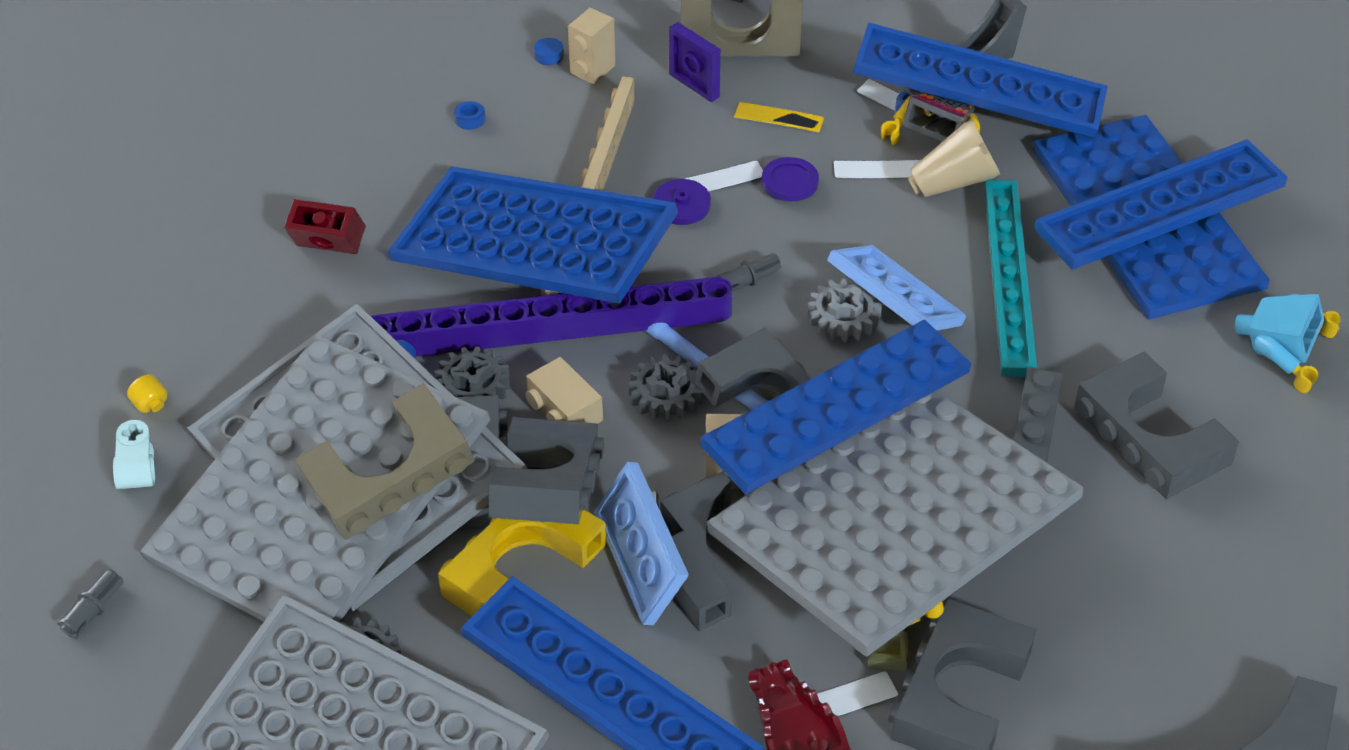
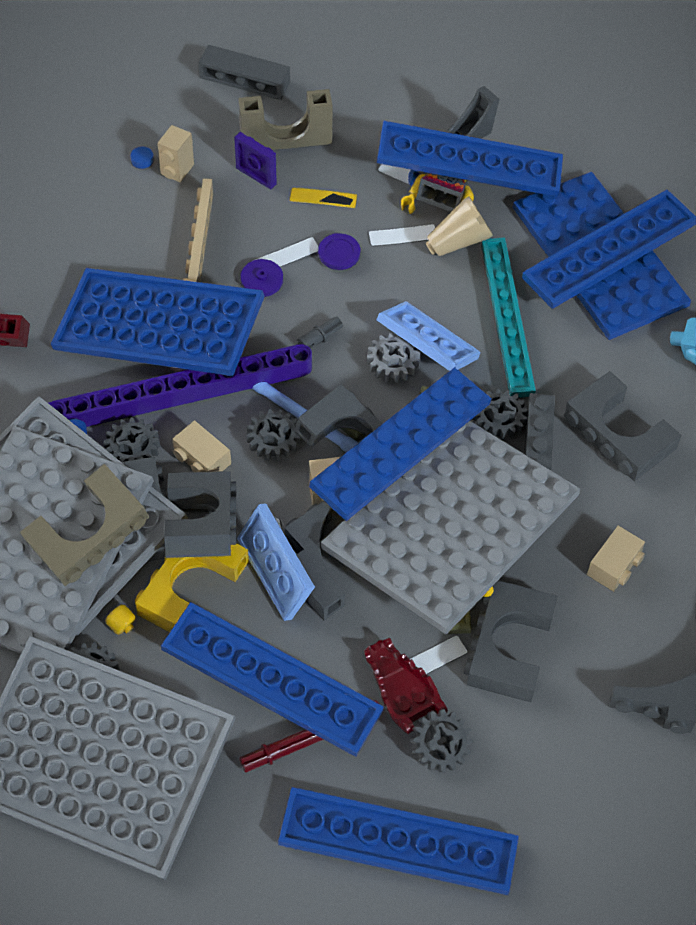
camera: 10 degrees left, 10 degrees up
blue tile [454,101,485,130] -> none
none -> yellow piece [105,604,136,635]
none -> dark grey gear [473,389,528,440]
none -> tan brick [587,526,645,592]

